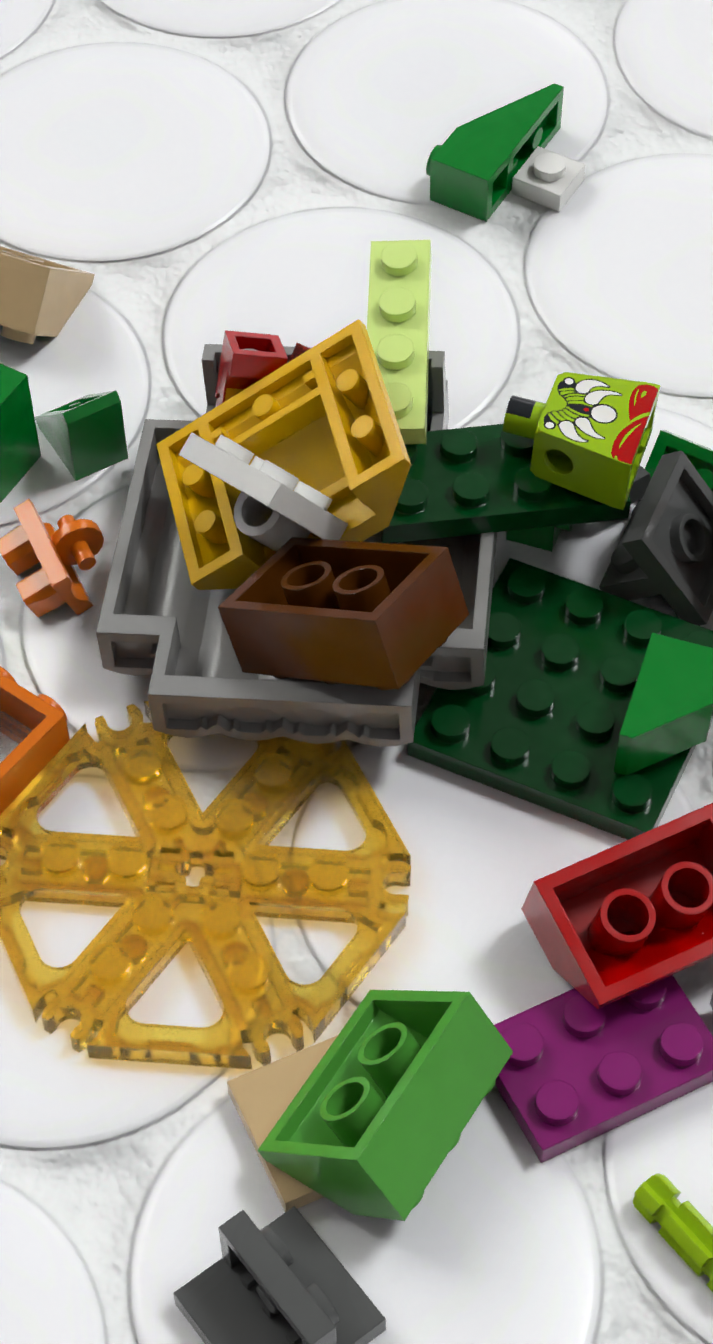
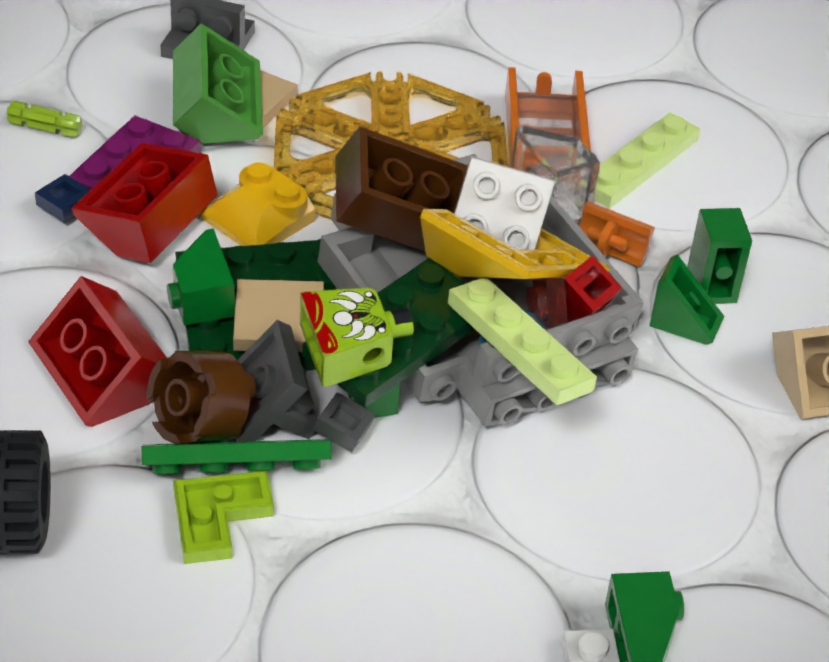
camera: 140 degrees right, 10 degrees down
none -> yellow slope [201,162,316,246]
none -> tan tile [233,279,324,352]
none -> clear slope [511,126,600,226]

